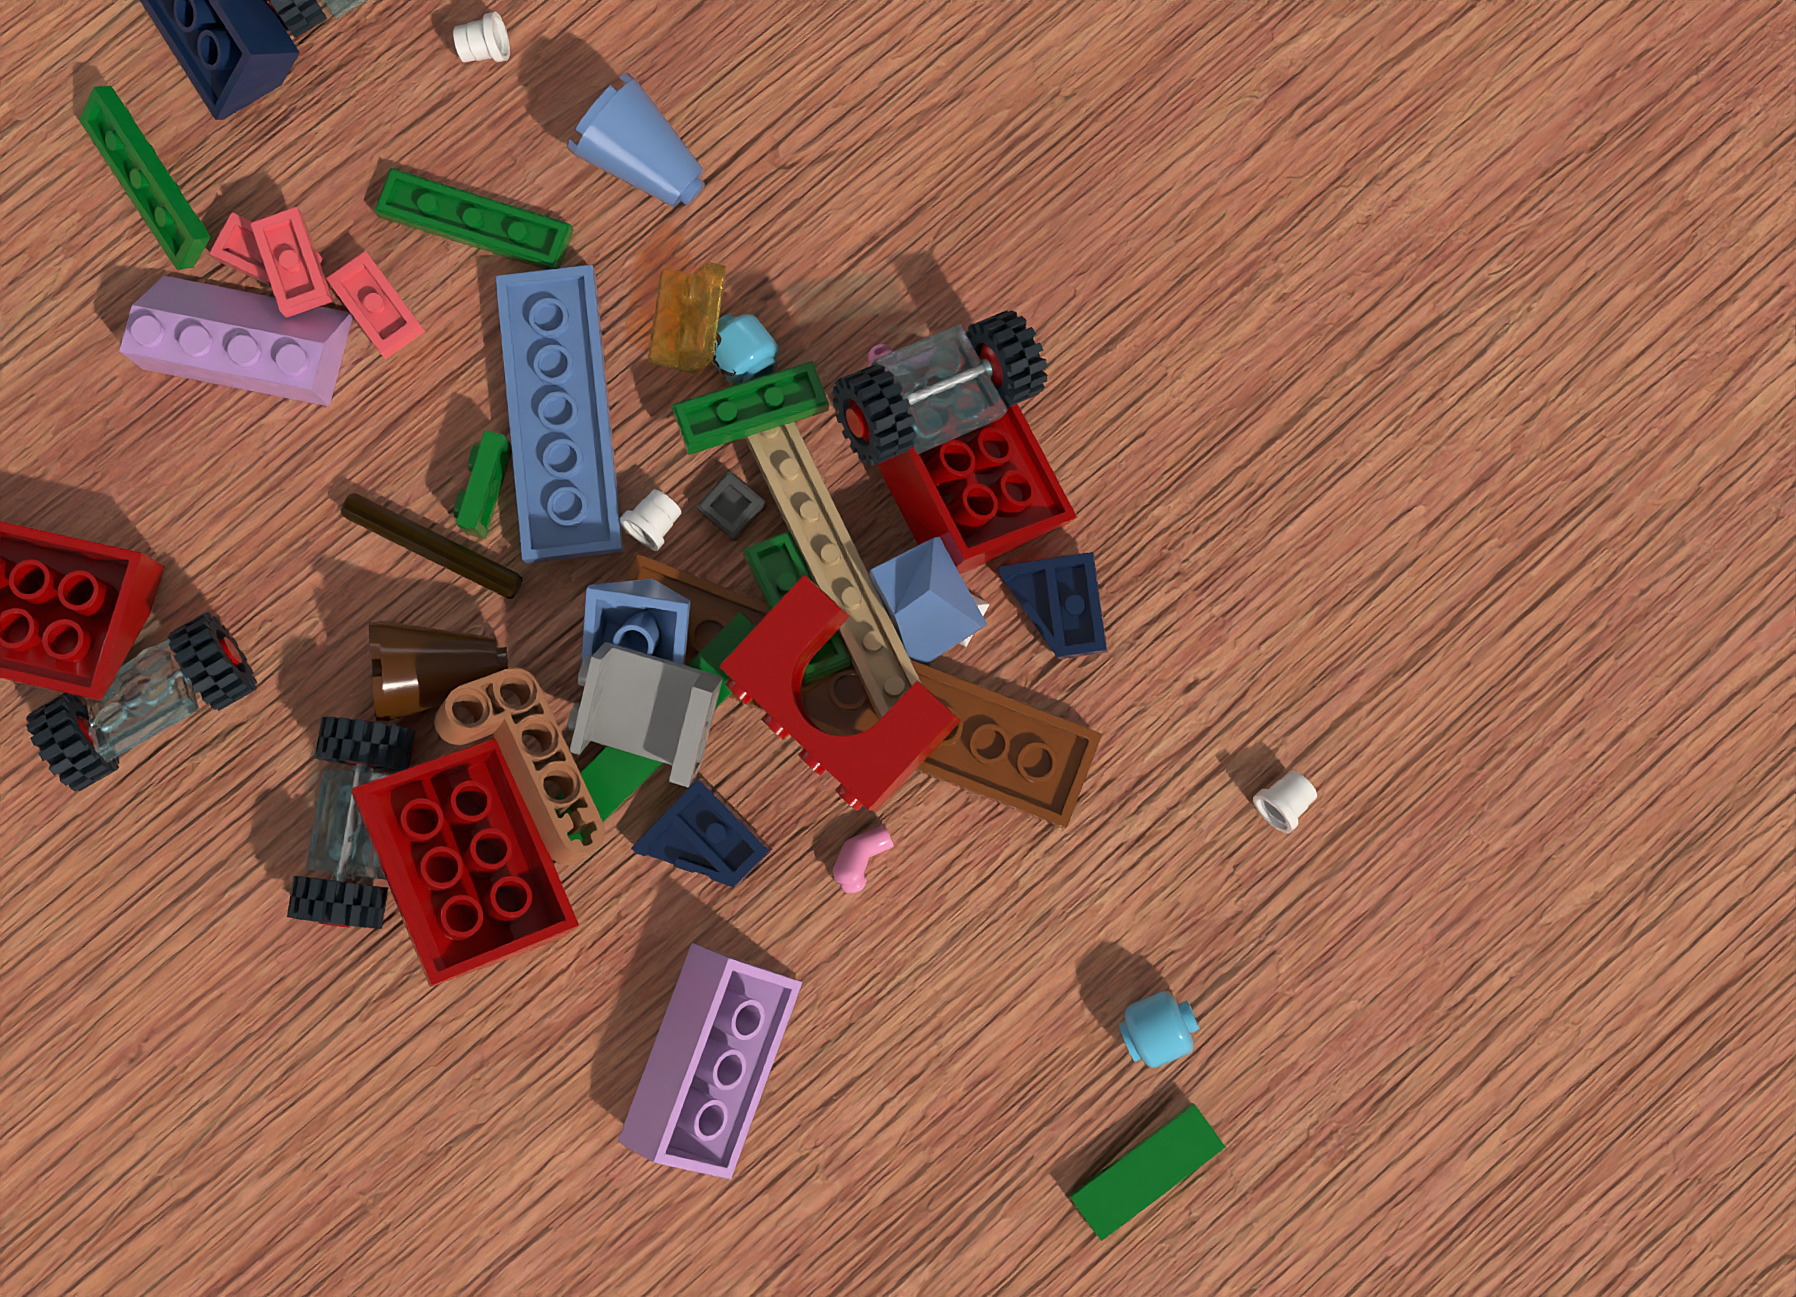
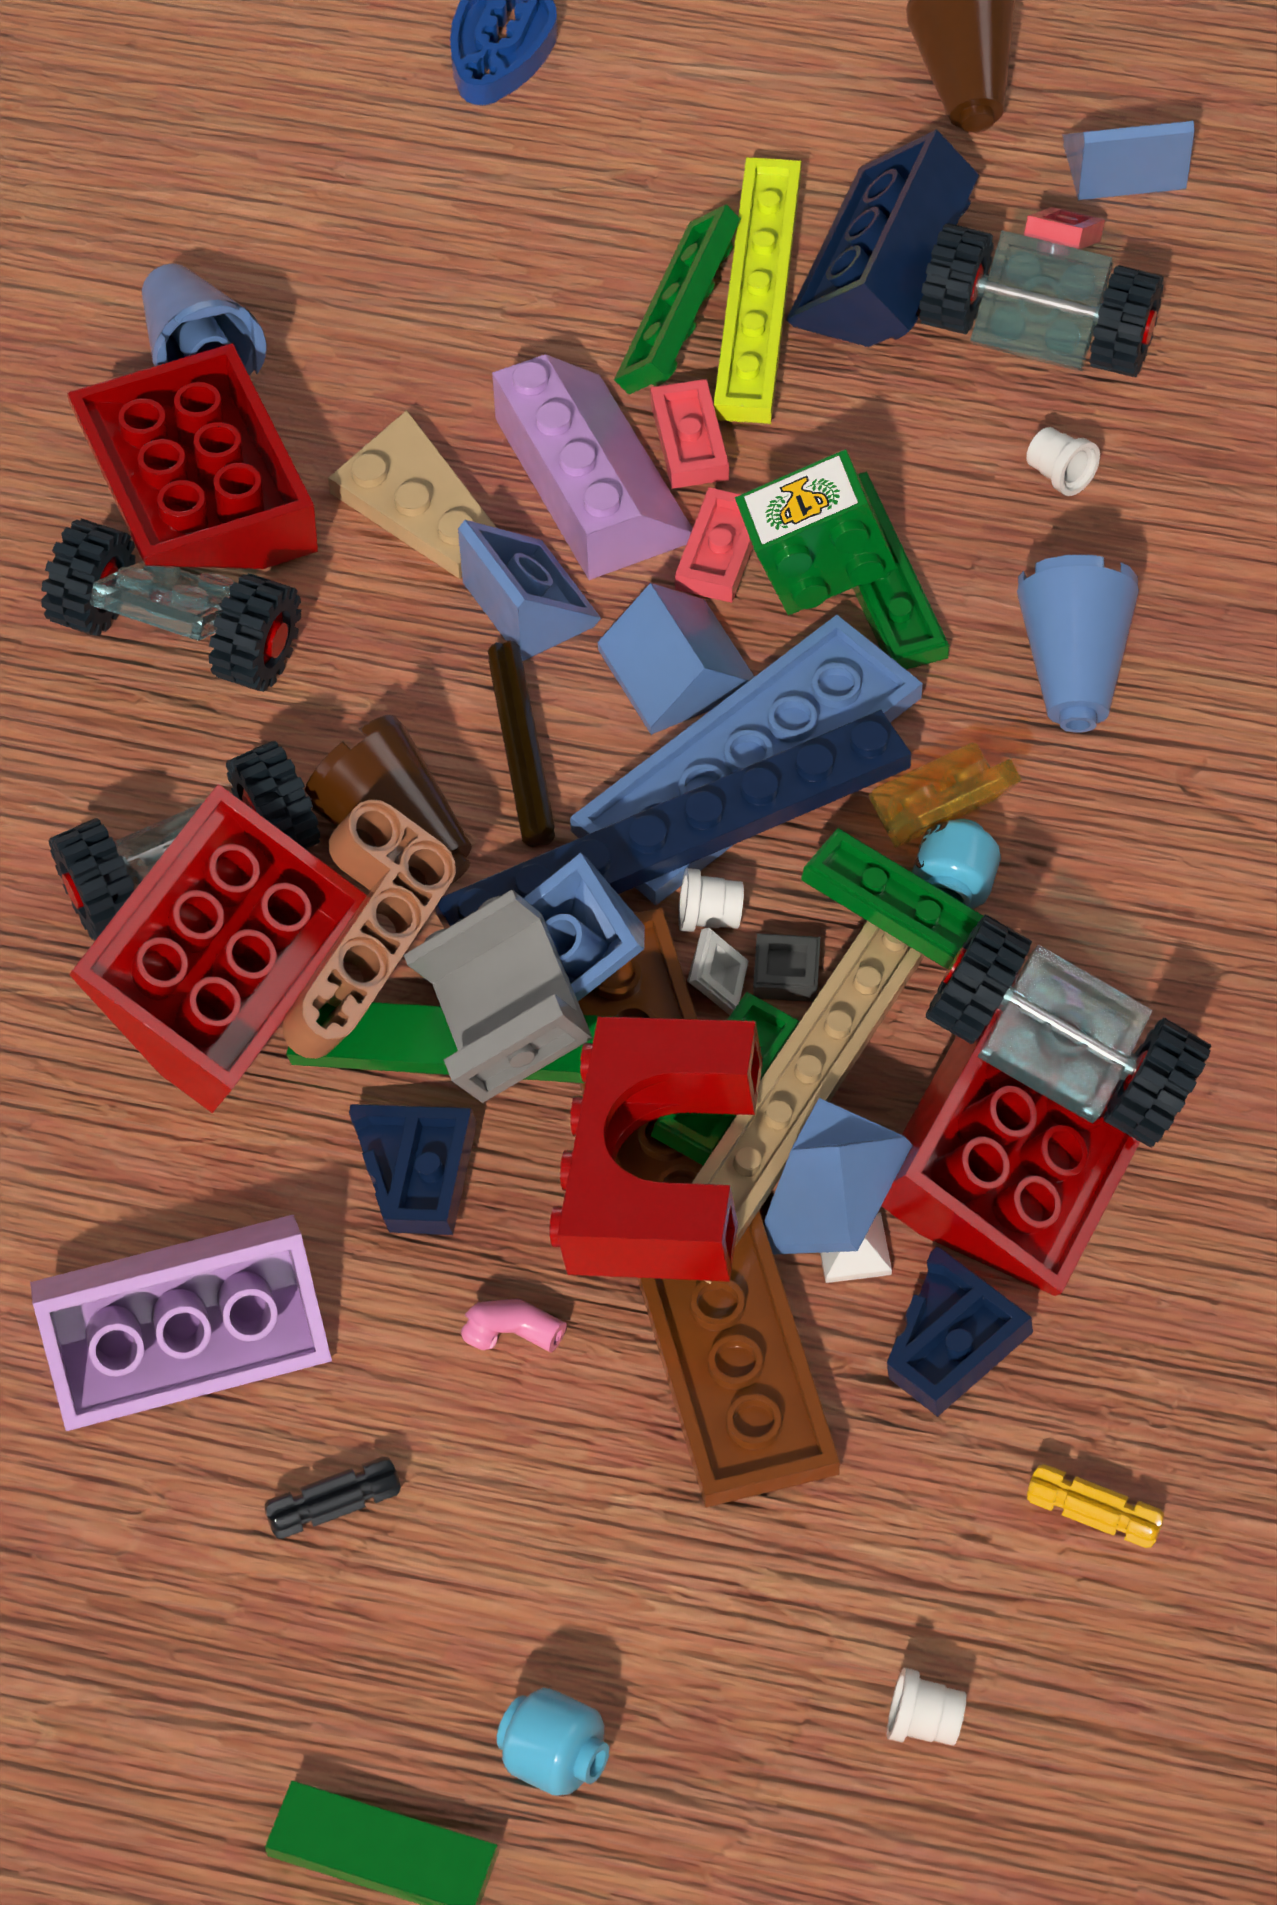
camera: 55 degrees right, 25 degrees down
coral plate [250,207,333,318] -> none
green plate [454,430,512,540] -> none
none -> black axle [265,1456,400,1539]
none -> tan wing [328,410,497,579]
none -> dark blue plate [435,710,912,929]
none -> medium blue slope [458,520,601,661]
none -> medium blue slope [598,583,755,735]
none -> white slope [687,927,749,1015]
none -> neon yellow plate [714,157,801,424]
none -> green brick [735,449,898,616]
none -> yellow axle [1027,1464,1164,1548]

